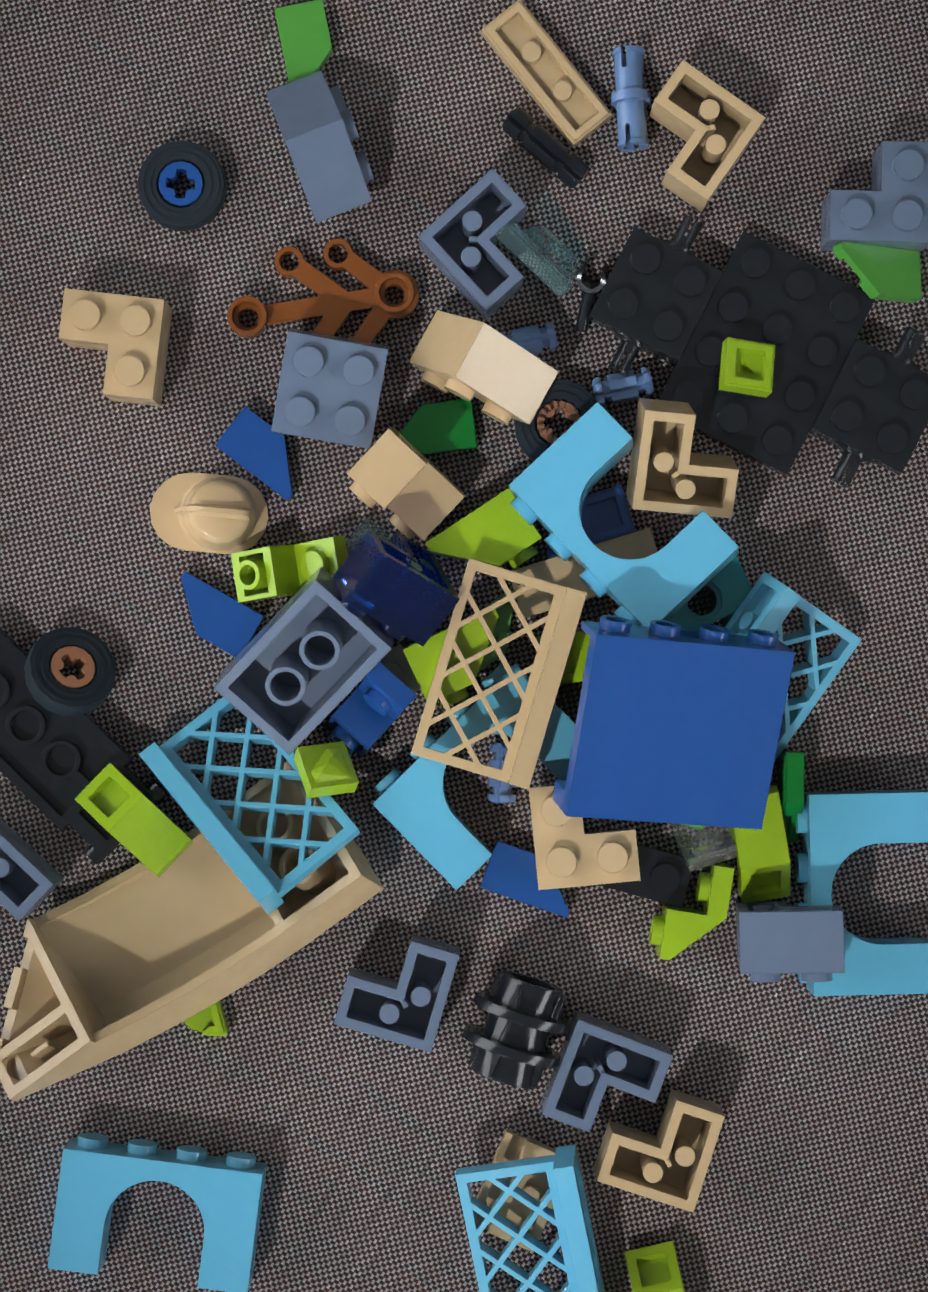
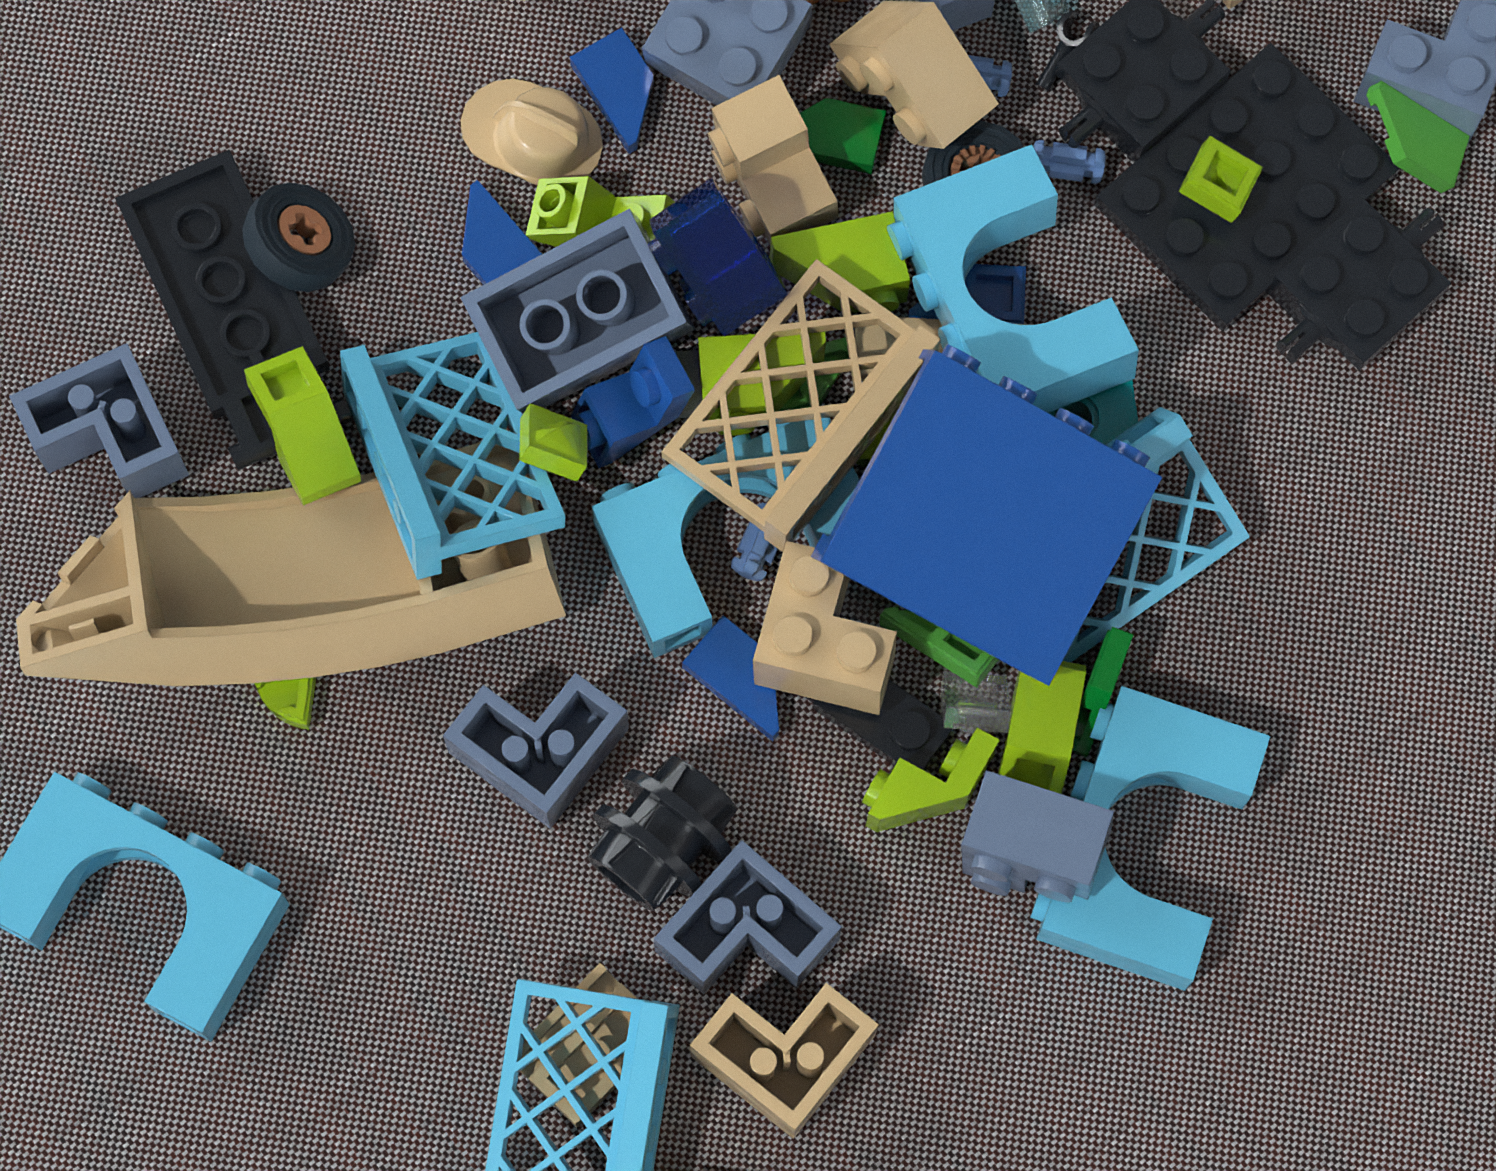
camera: 20 degrees right, 15 degrees down
tan brick [626,398,739,519] -> none

